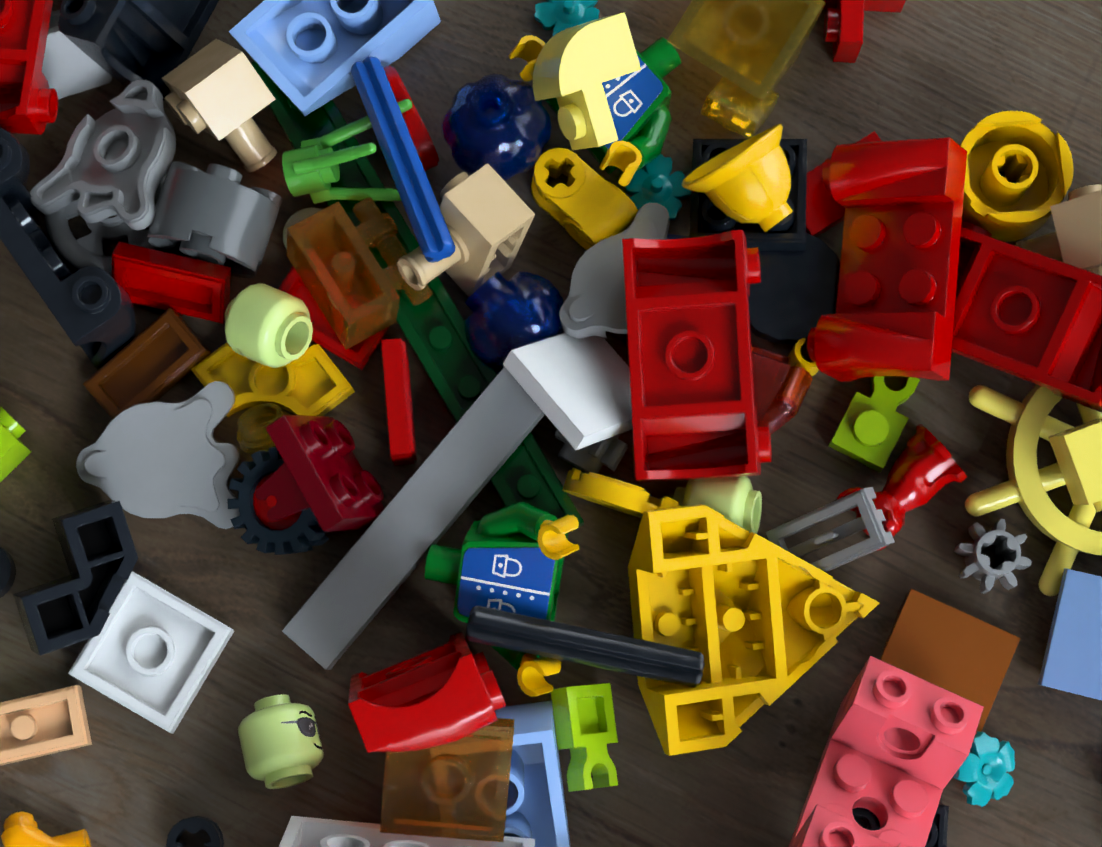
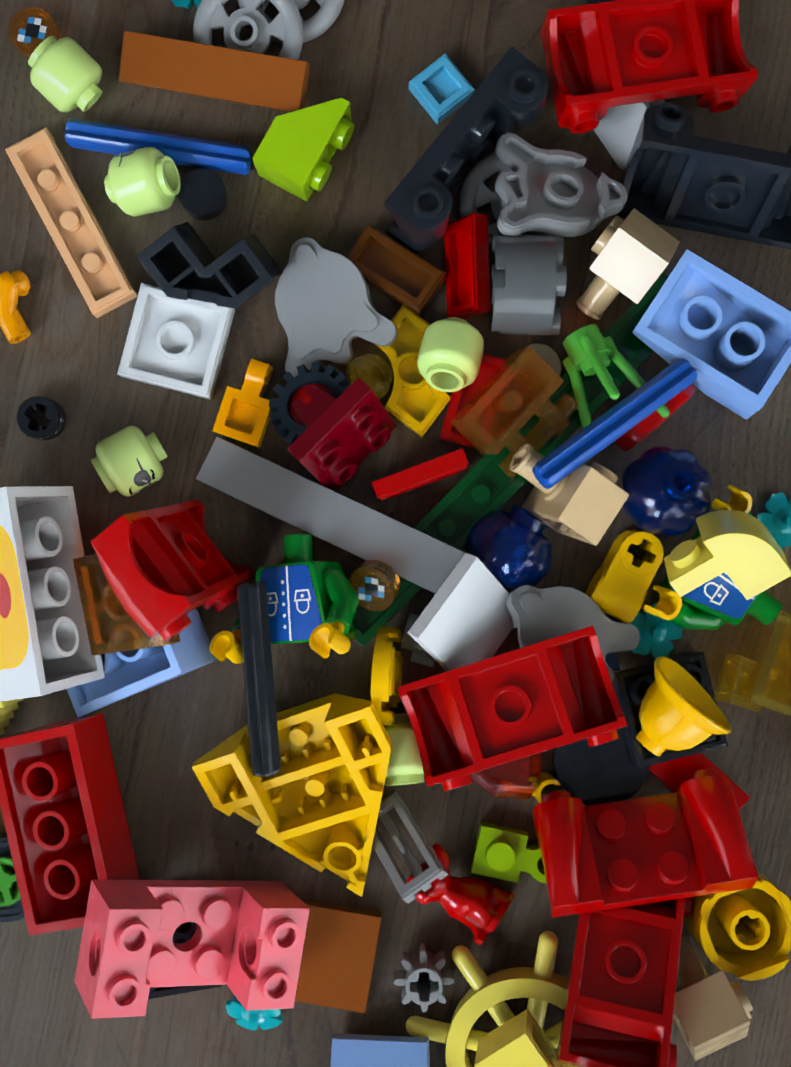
camera: 75 degrees right, 10 degrees up
lime plate [551,683,618,792] -> none
none -> light orange plate [212,358,274,447]
none -> clear orange tile [349,560,400,611]

